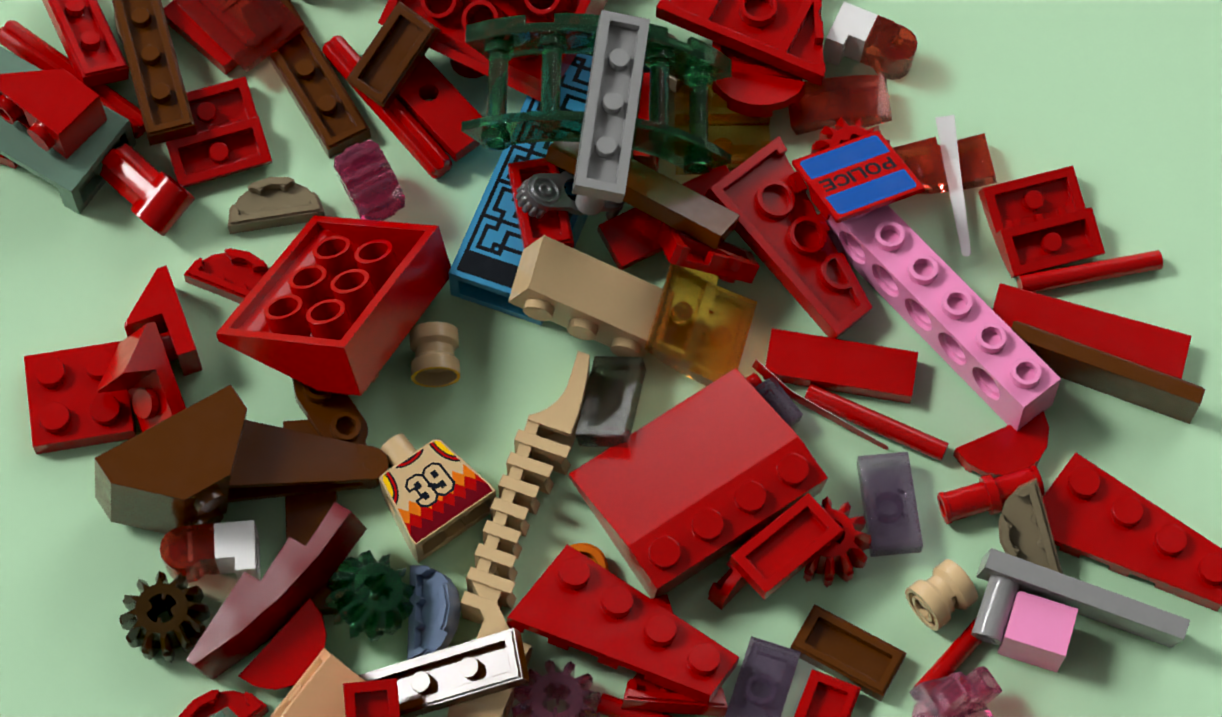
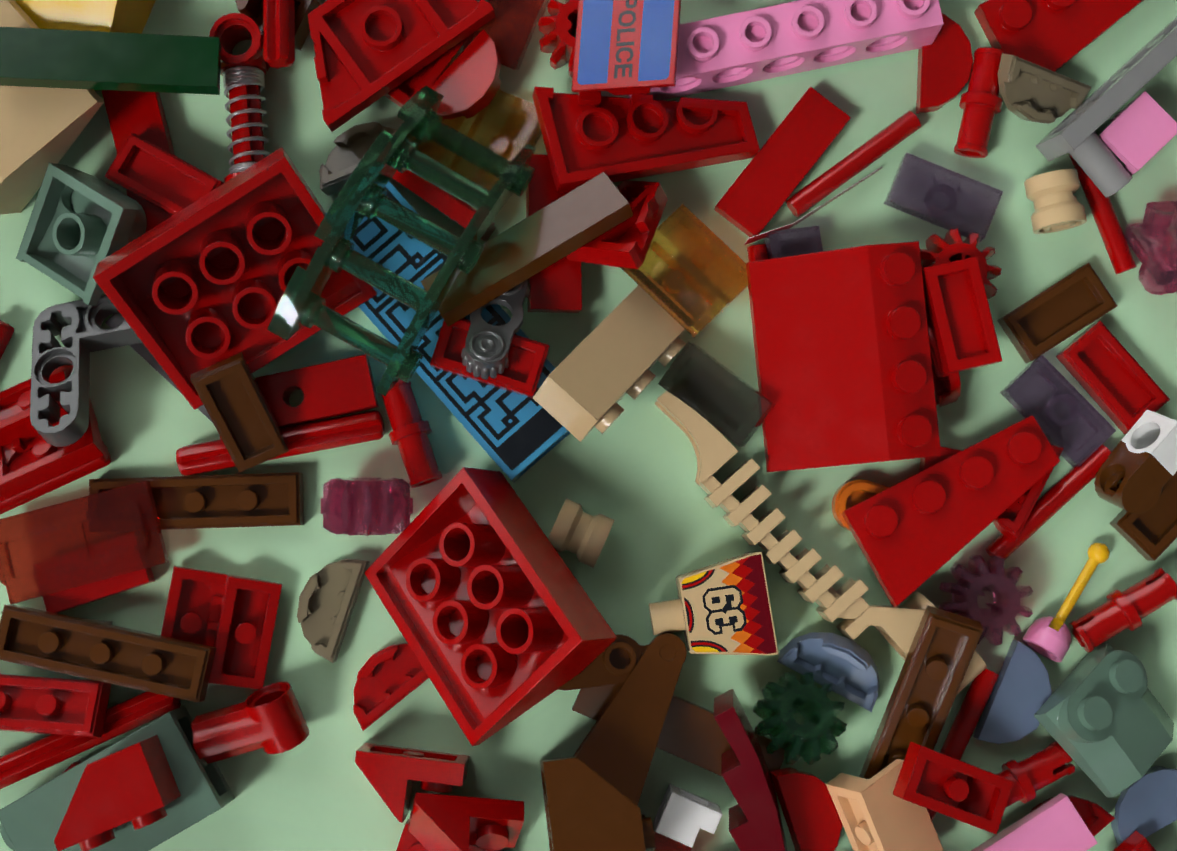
camera: 60 degrees left, 20 degrees up
light grey piece [572,10,650,215] -> none
none -> red pin [378,378,443,488]

